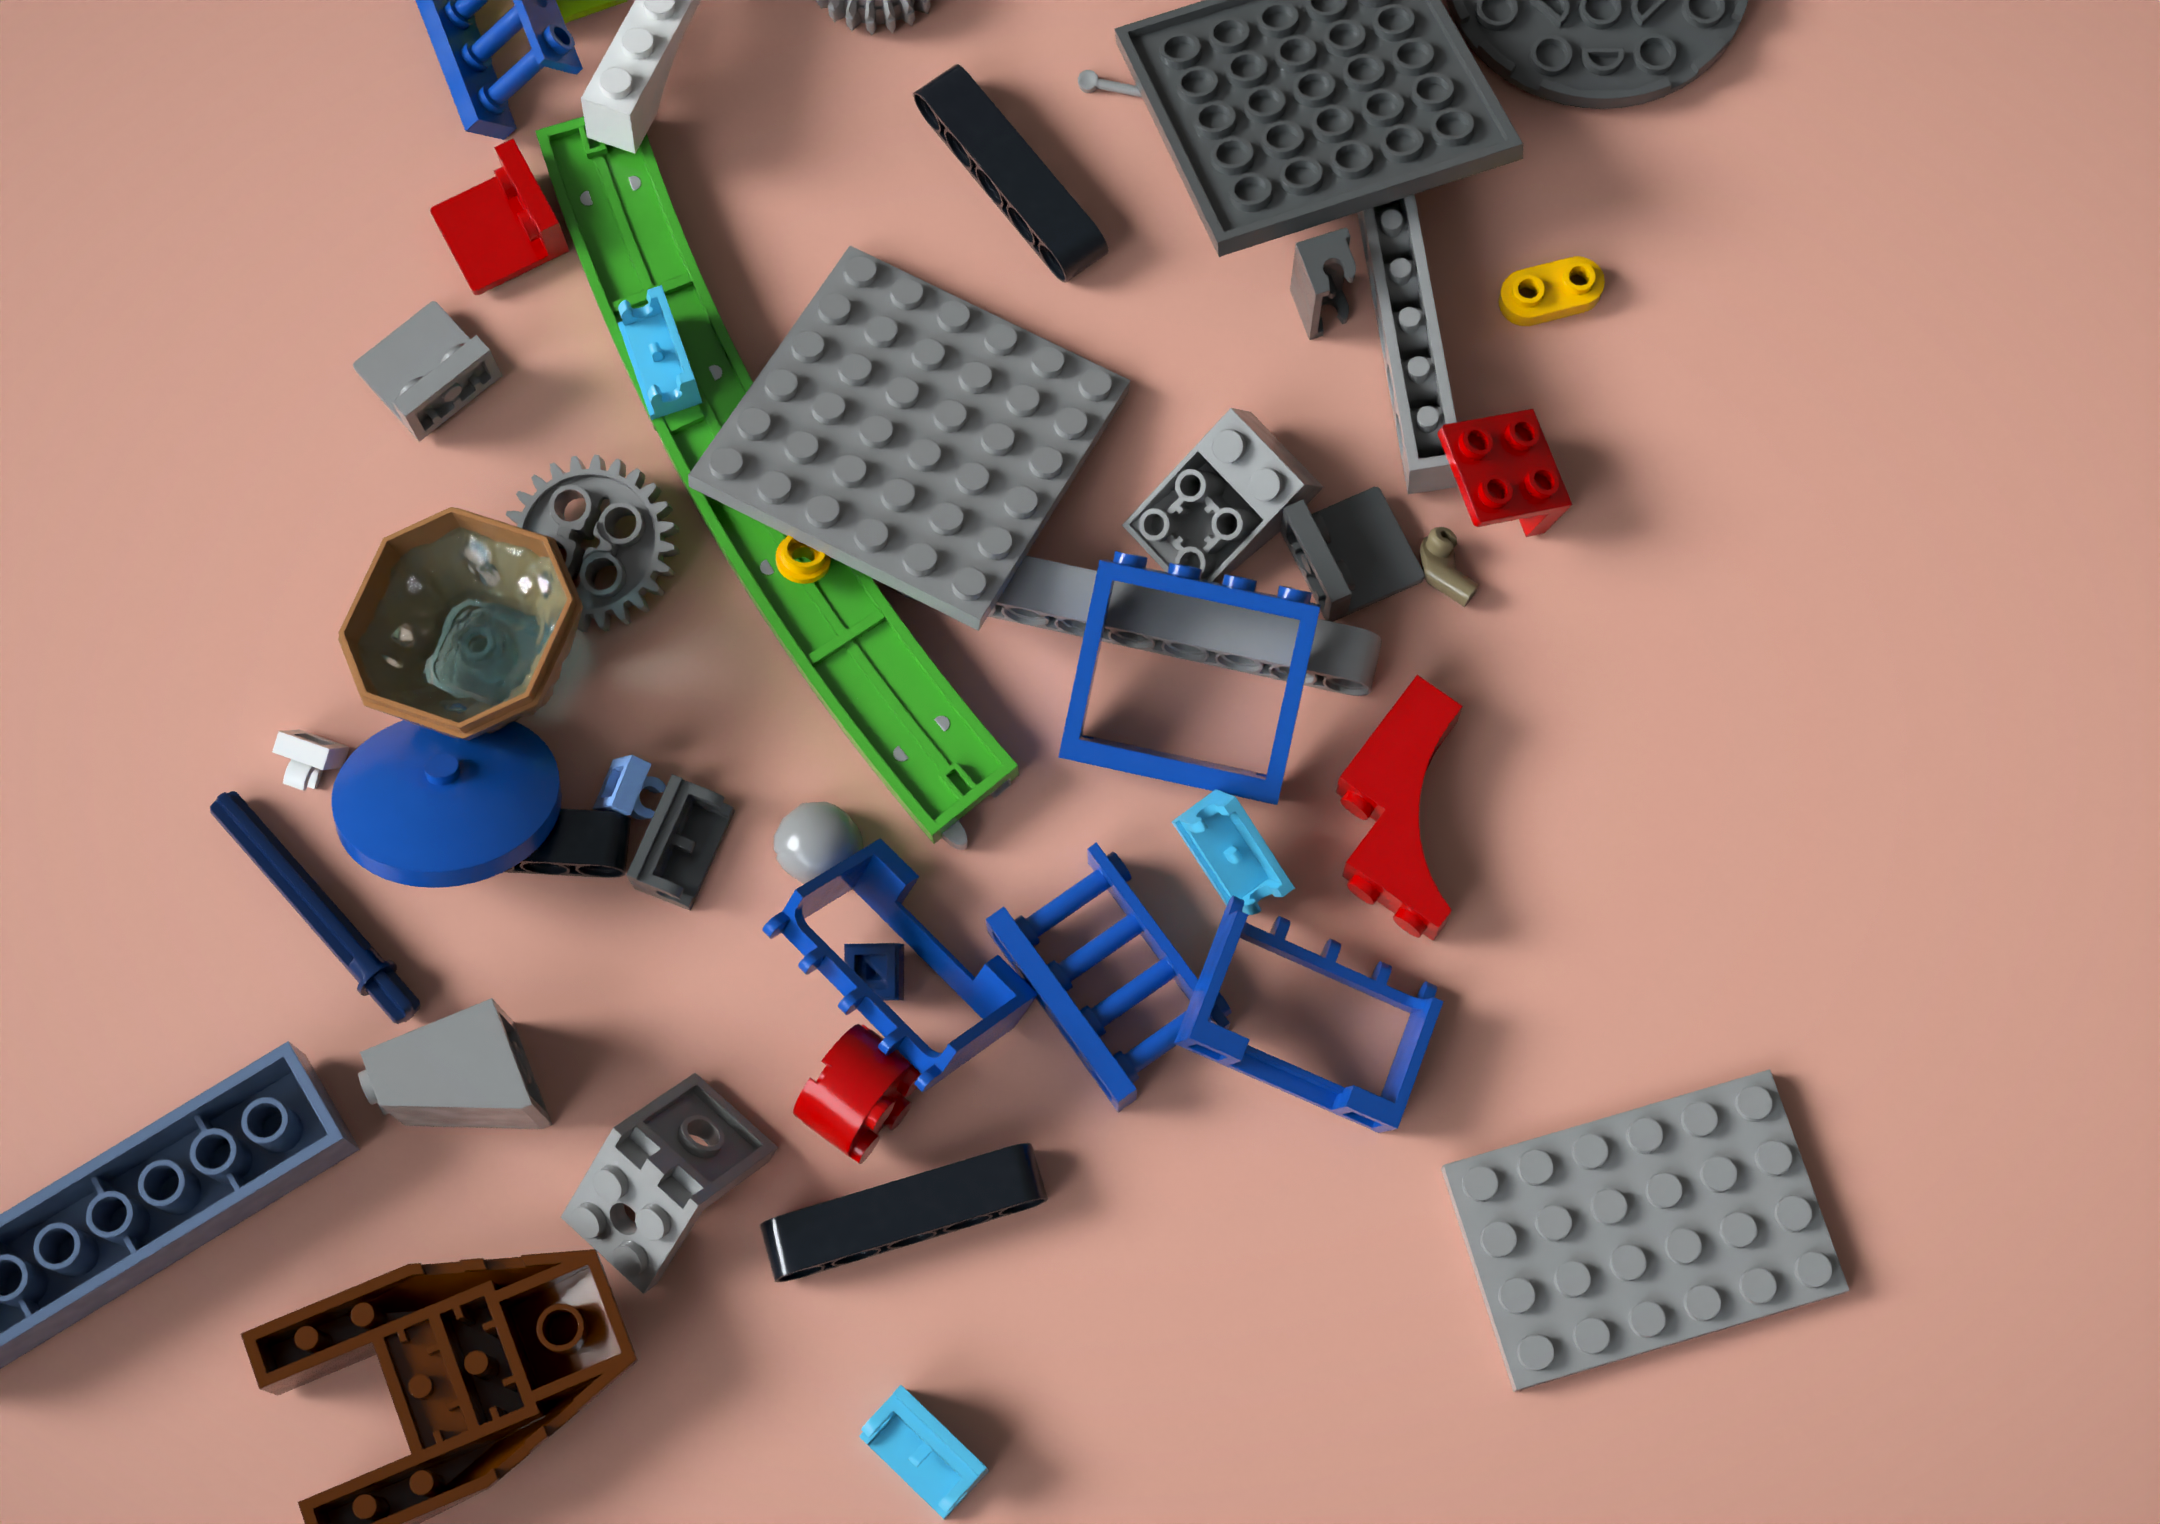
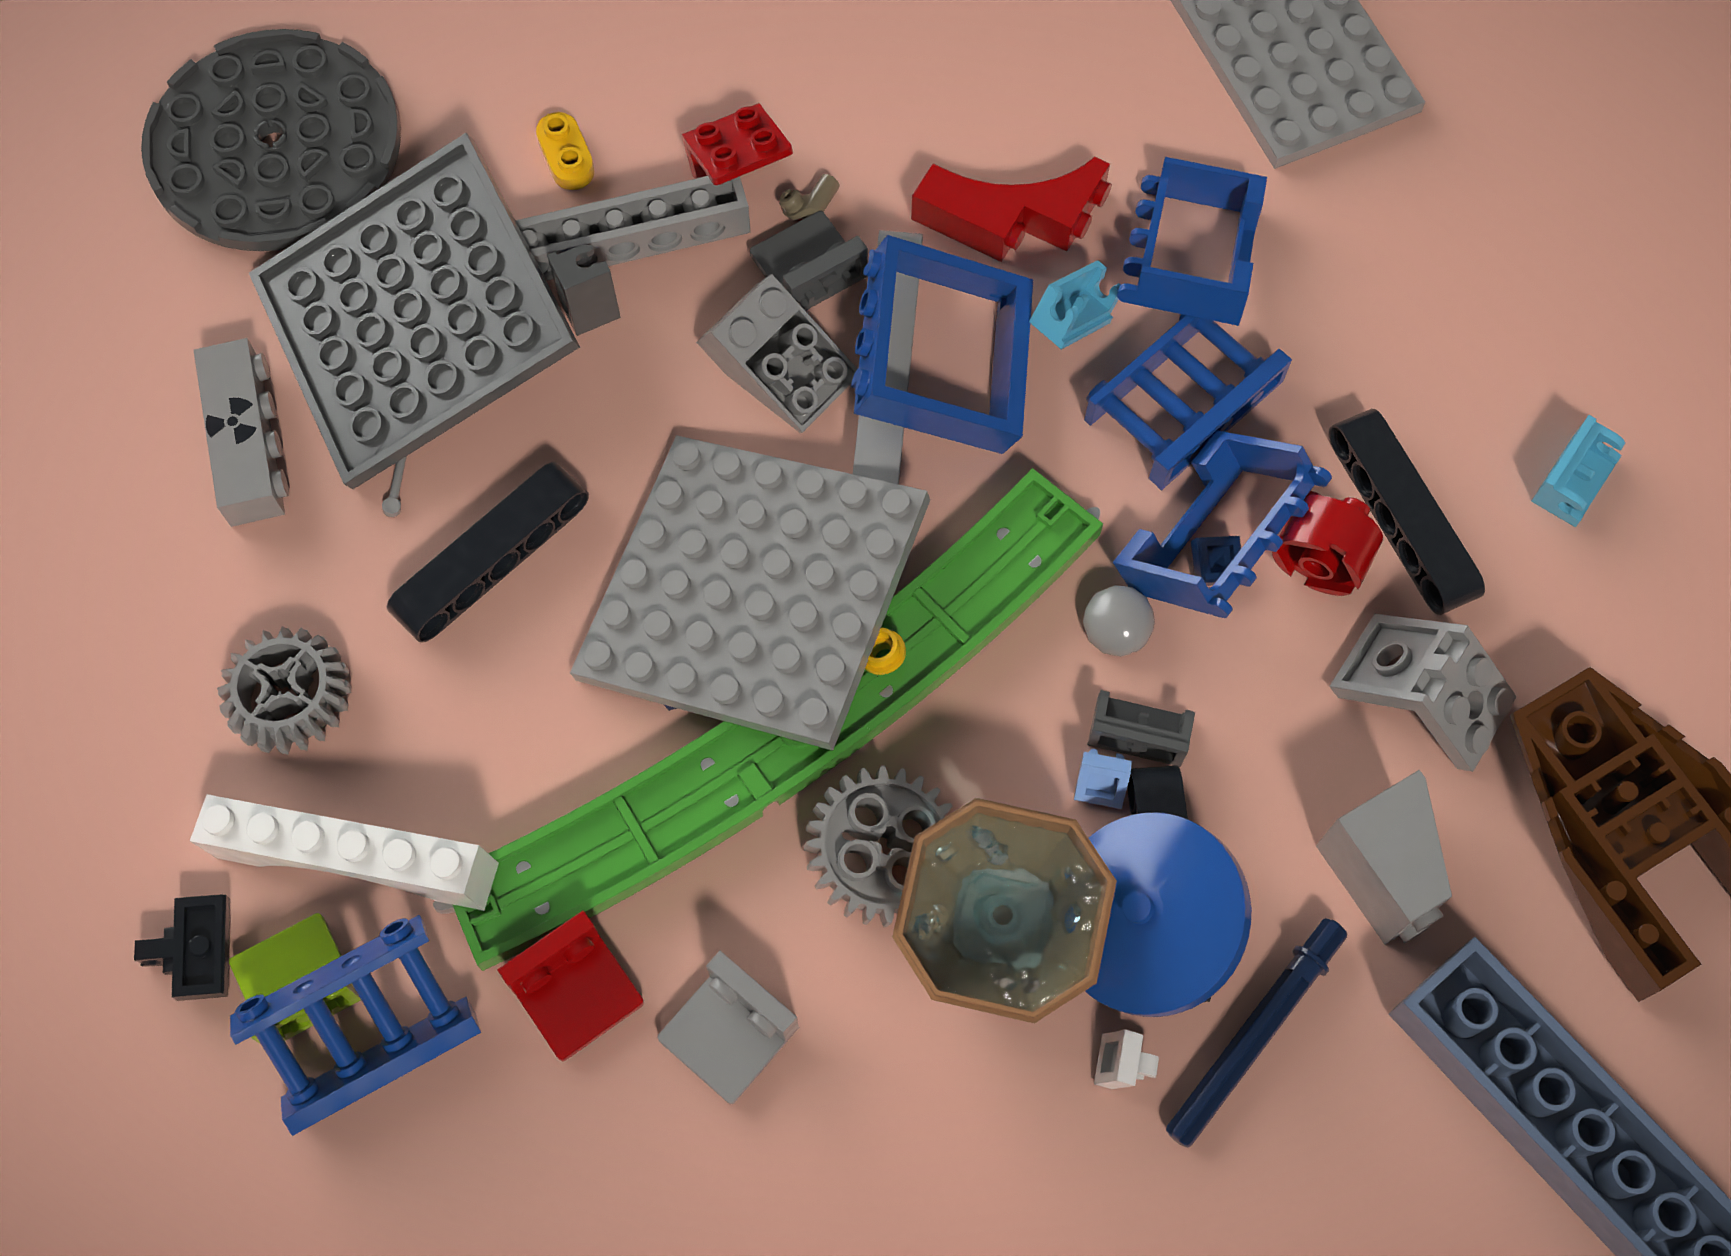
camera: 100 degrees left, 5 degrees down
medium azure hinge [618,285,702,420] -> none

